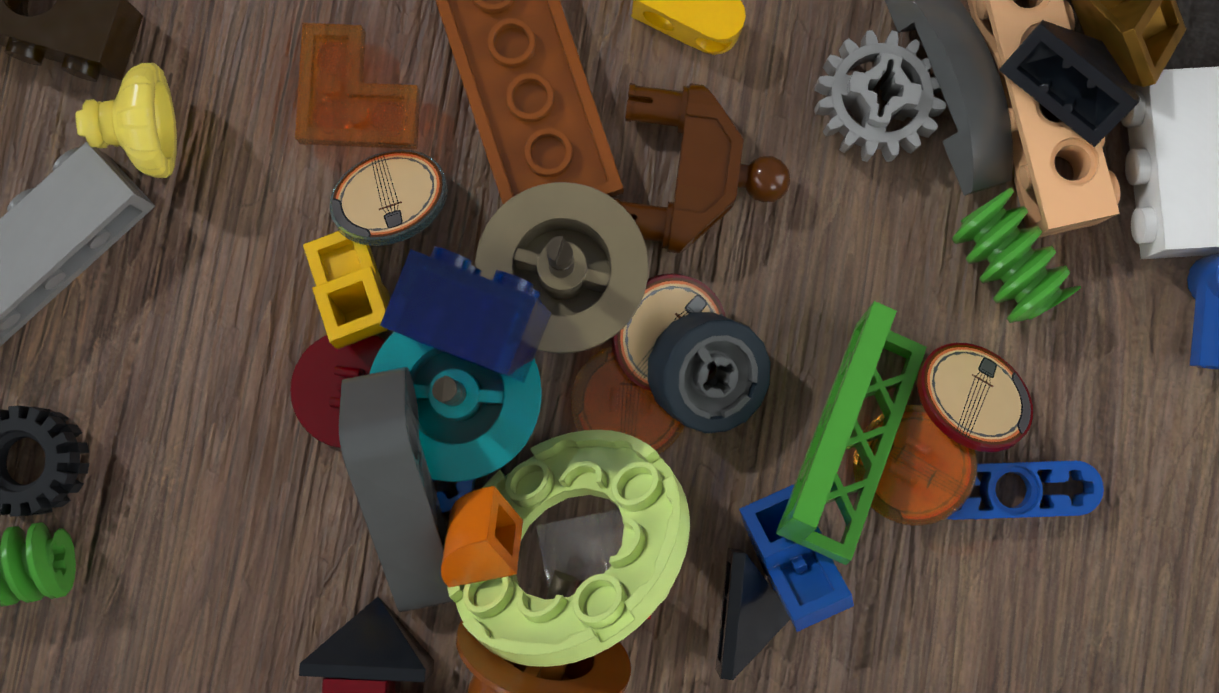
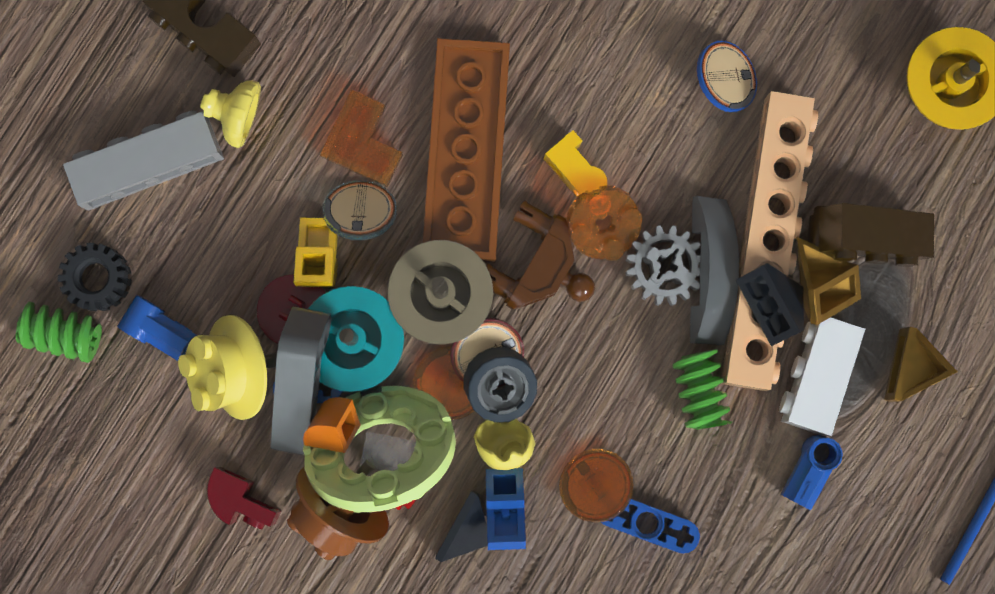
camera: 20 degrees right, 0 degrees up
black slope [299,597,434,682] -> none
clear blue brick [380,246,551,383] -> none
bright green fence [776,301,927,565] -> none
piece [917,343,1033,452] -> none
none -> blue piece [117,295,197,361]
none -> light yellow piece [178,315,277,420]
none -> light yellow hair [474,419,535,470]
none -> clear orange plate [566,185,642,261]

